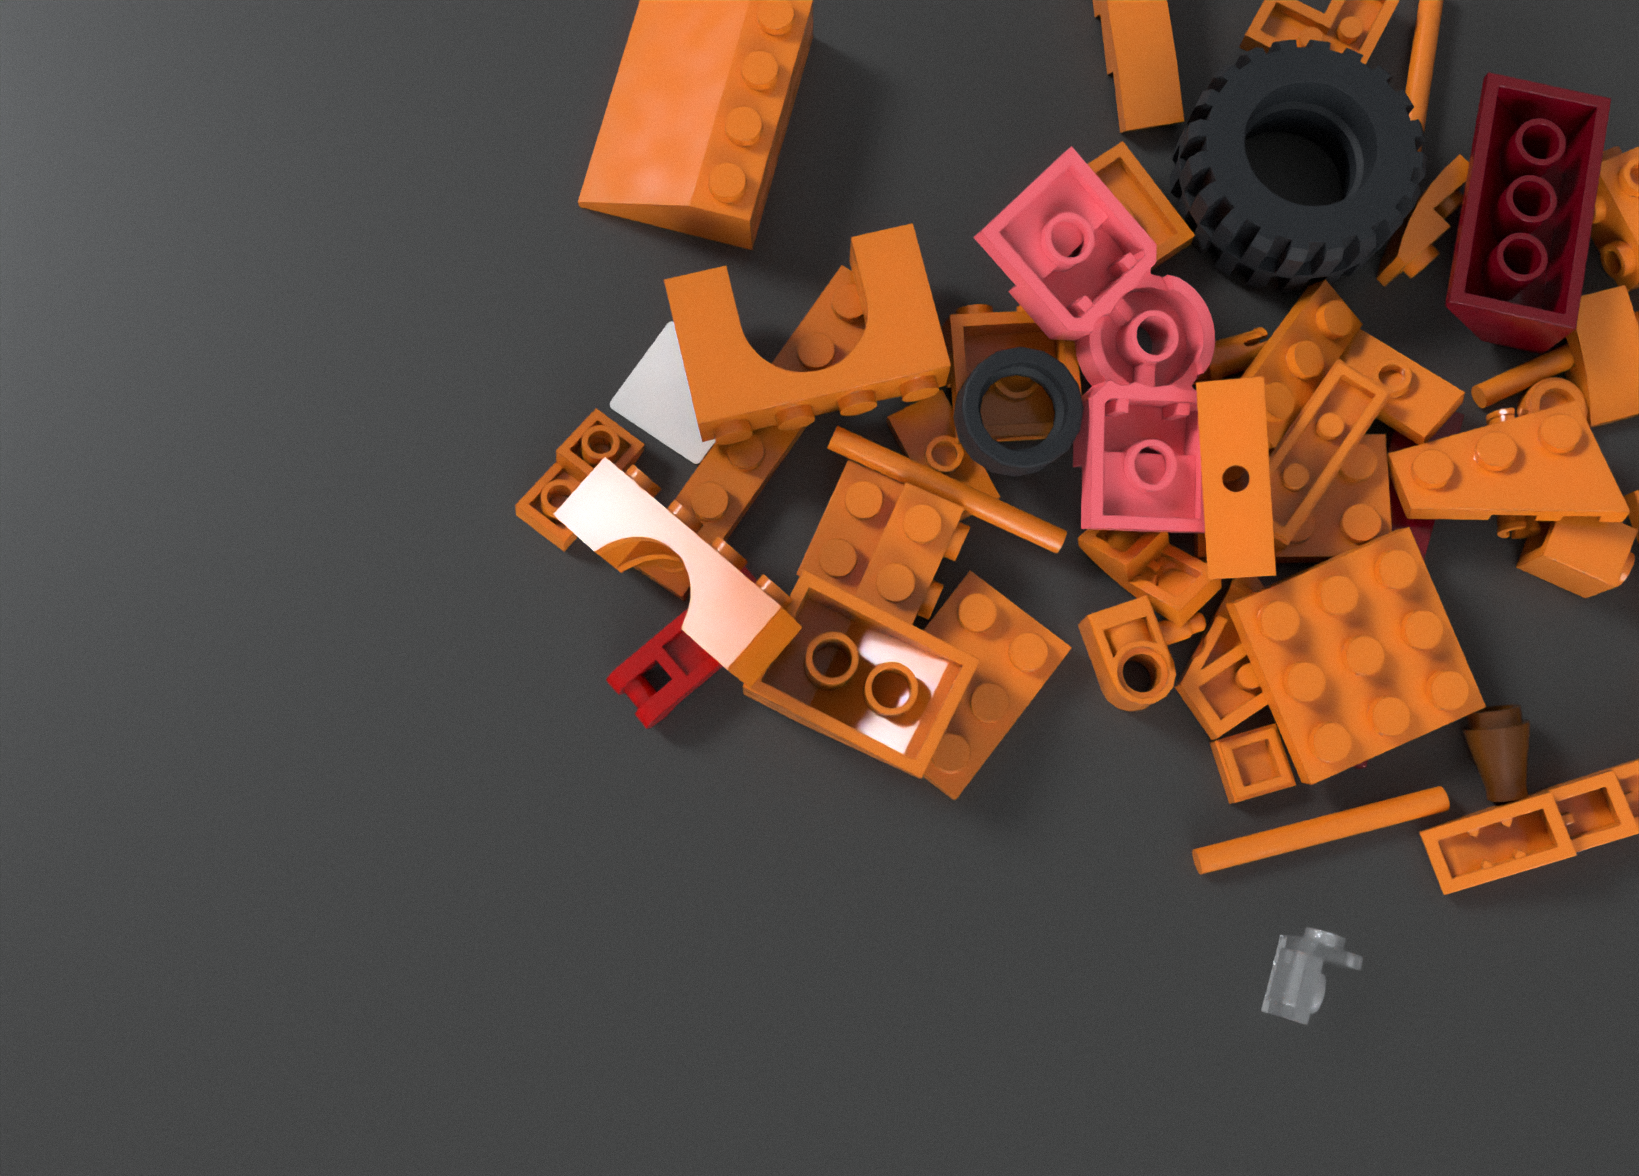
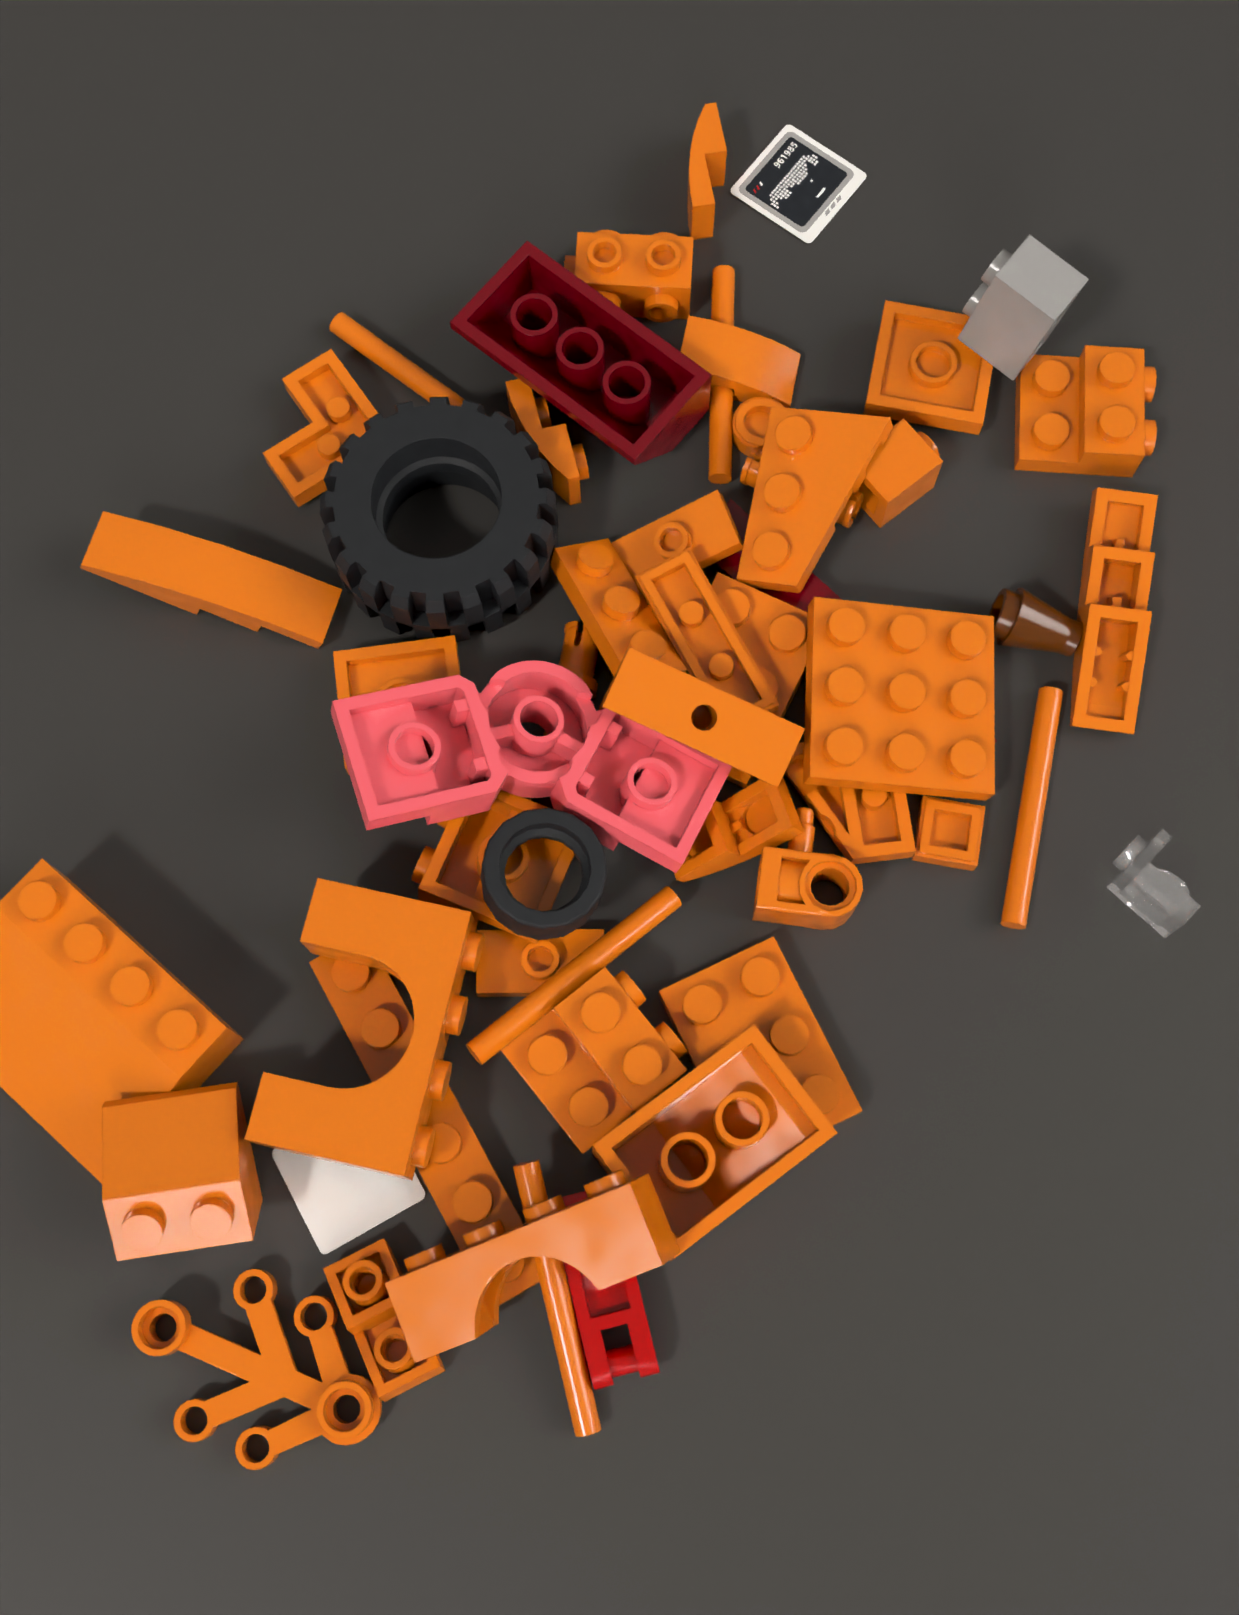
camera: 60 degrees left, 5 degrees down
none -> orange slope [102,1082,263,1261]
none -> orange plant [131,1269,382,1470]
none -> orange bar [513,1159,602,1437]

